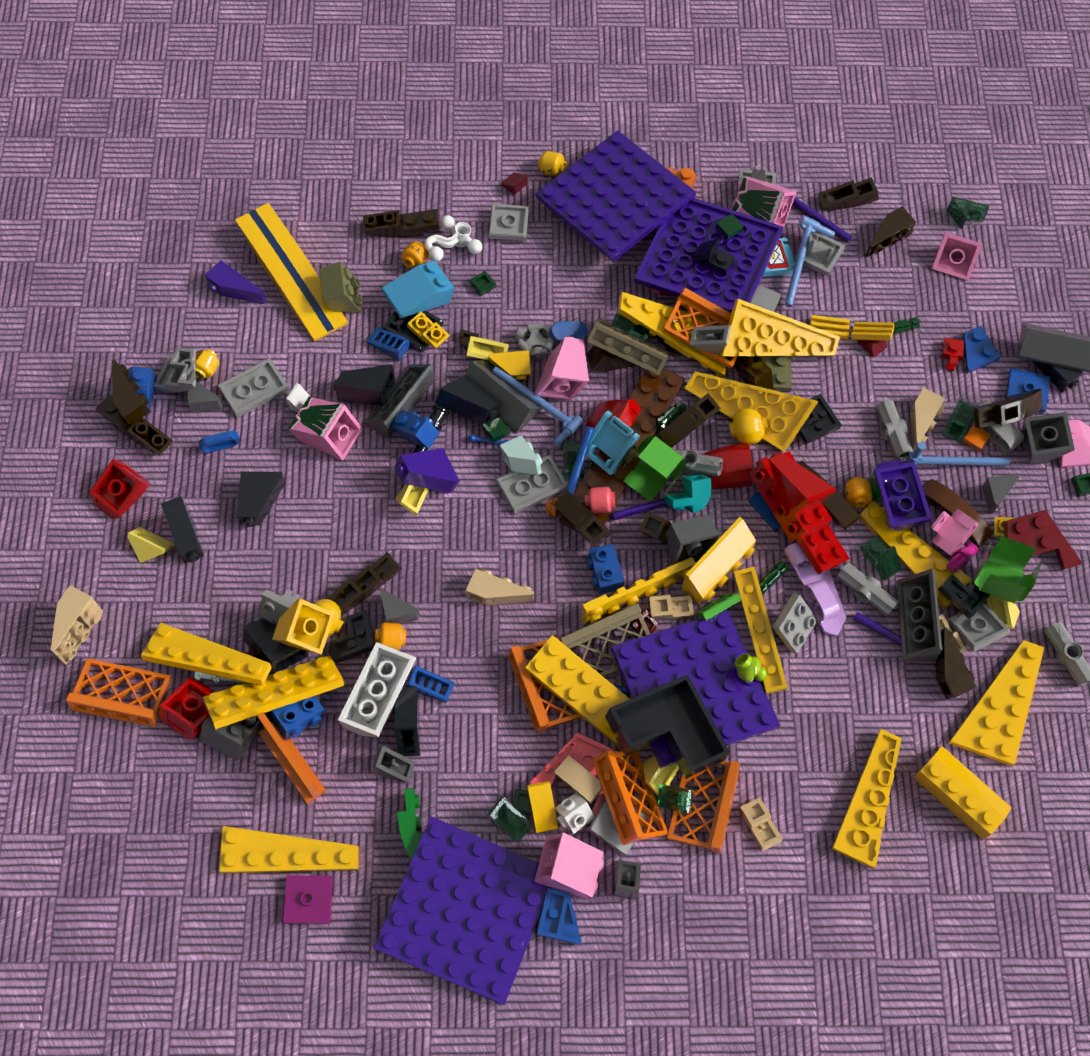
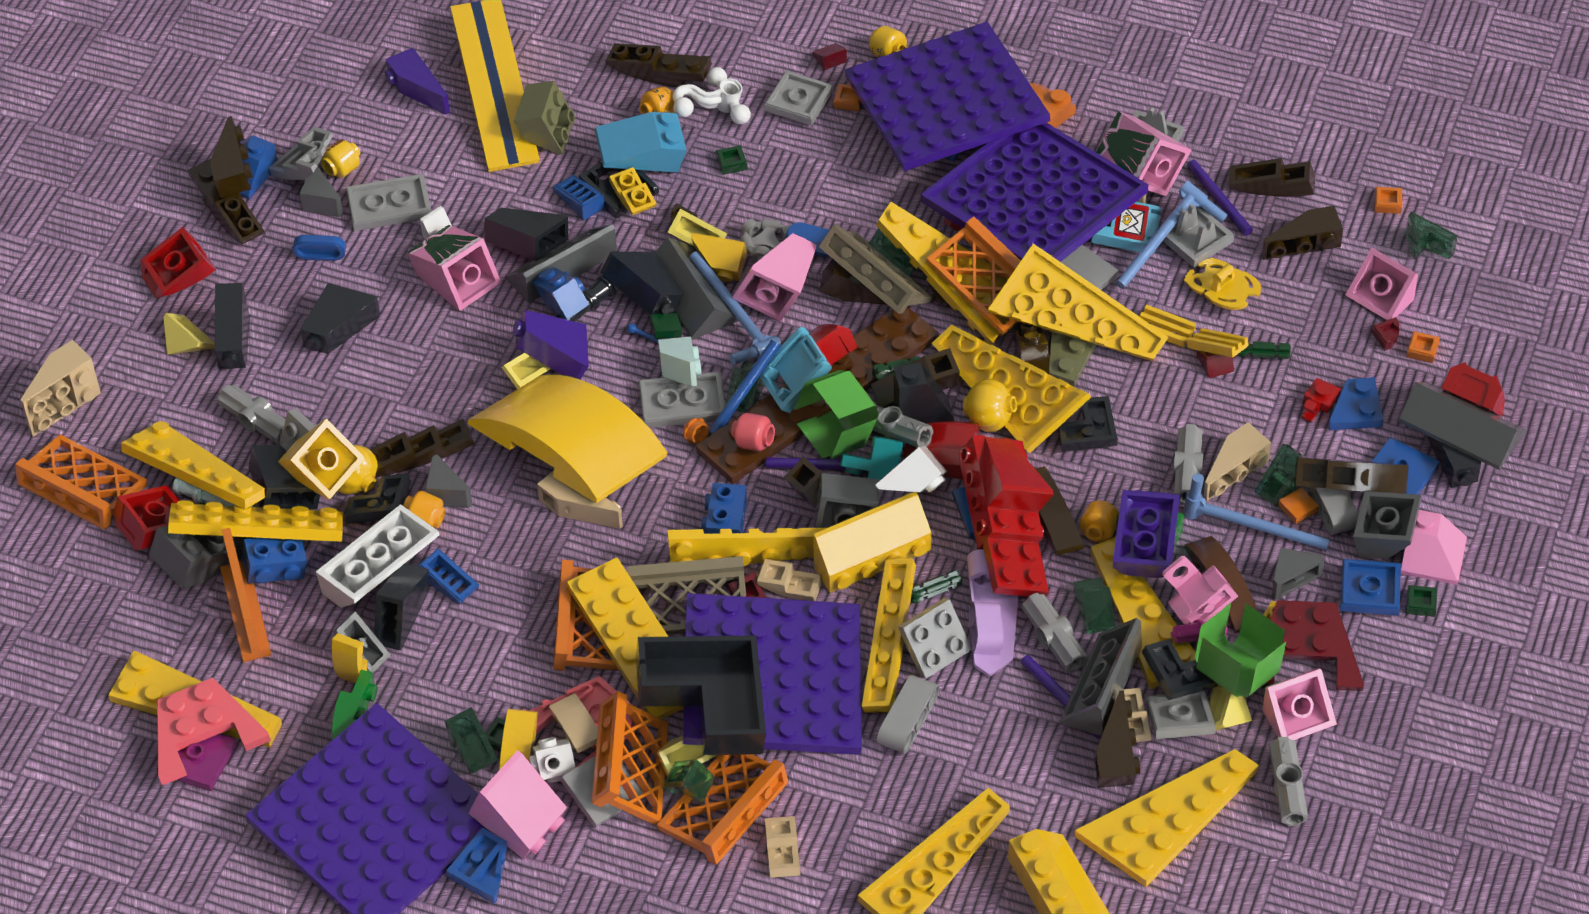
camera: 25 degrees right, 15 degrees down
dark brown slope [553,490,610,548] -> none
dark grey slope [613,860,641,900] -> none
light grey slope [690,325,731,355] -> none
black slope [691,239,735,275] -> none
bright green tile [696,593,741,621] -> none
dark green tile [716,214,744,239] -> none
lime animal [735,653,767,682] -> none
none -> coral wing [157,678,271,785]
none -> light grey piece [217,384,286,444]
none -> yellow slope [332,633,368,684]
none -> yellow slope [467,374,667,503]
none -> orange tile [833,84,861,111]
none -> white slope [876,446,948,492]
none -> light grey beam [877,675,940,754]
none -> black slope [893,362,954,424]
none -> yellow shield [1184,257,1262,310]
none -> bright pink slope [1262,668,1337,740]
none -> blue plate [1340,559,1401,616]
none -> dark red tile [1371,317,1399,351]
none -> orange tile [1374,187,1402,214]
none -> orange tile [1406,331,1440,363]
none -> red slope [1441,362,1505,417]

